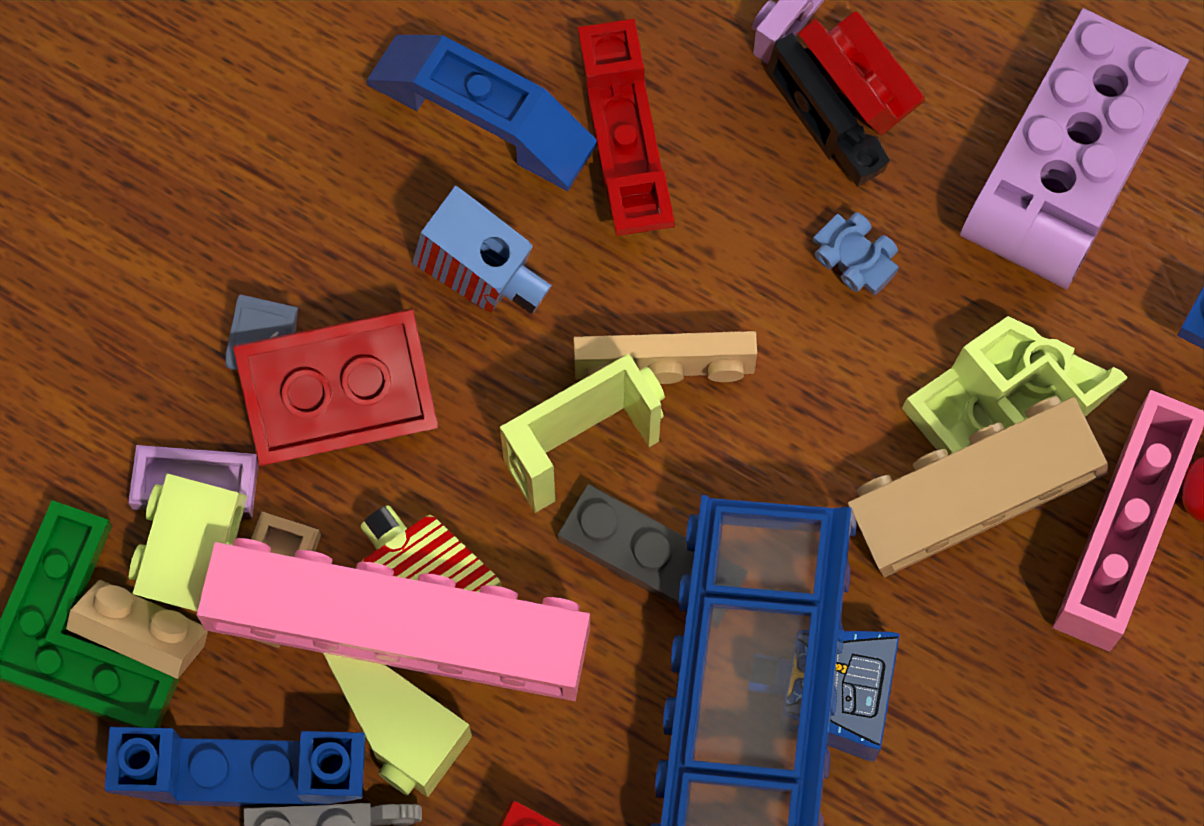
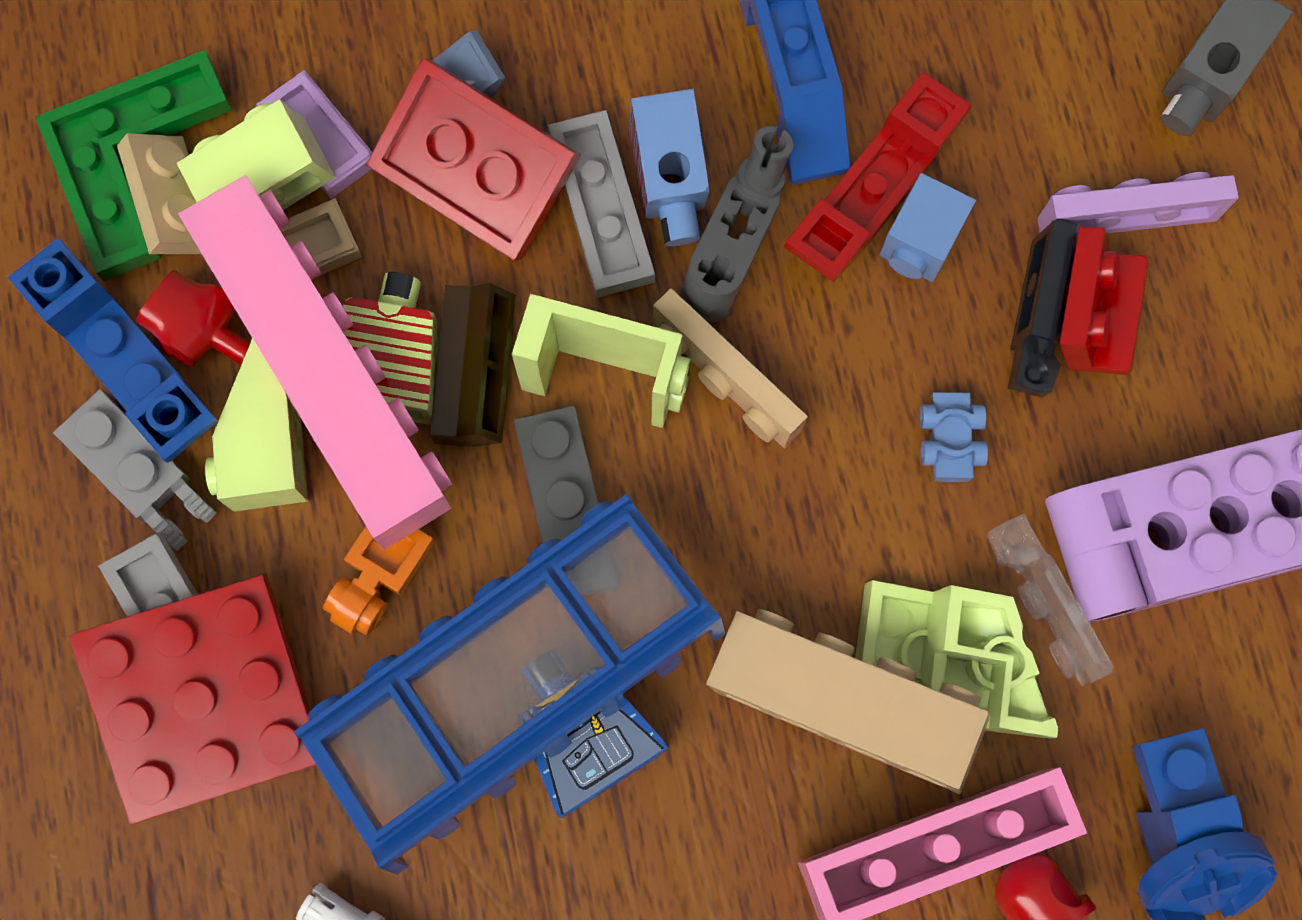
camera: 45 degrees right, 5 degrees up
none -> red piece [136,270,250,367]
none -> orange plate [323,526,435,636]
none -> dark brown piece [430,283,516,447]
none -> light grey plate [548,110,655,298]
none -> dark grey beam [679,126,794,324]
none -> medium blue brick [879,173,976,283]
none -> clear hinge [987,514,1114,686]

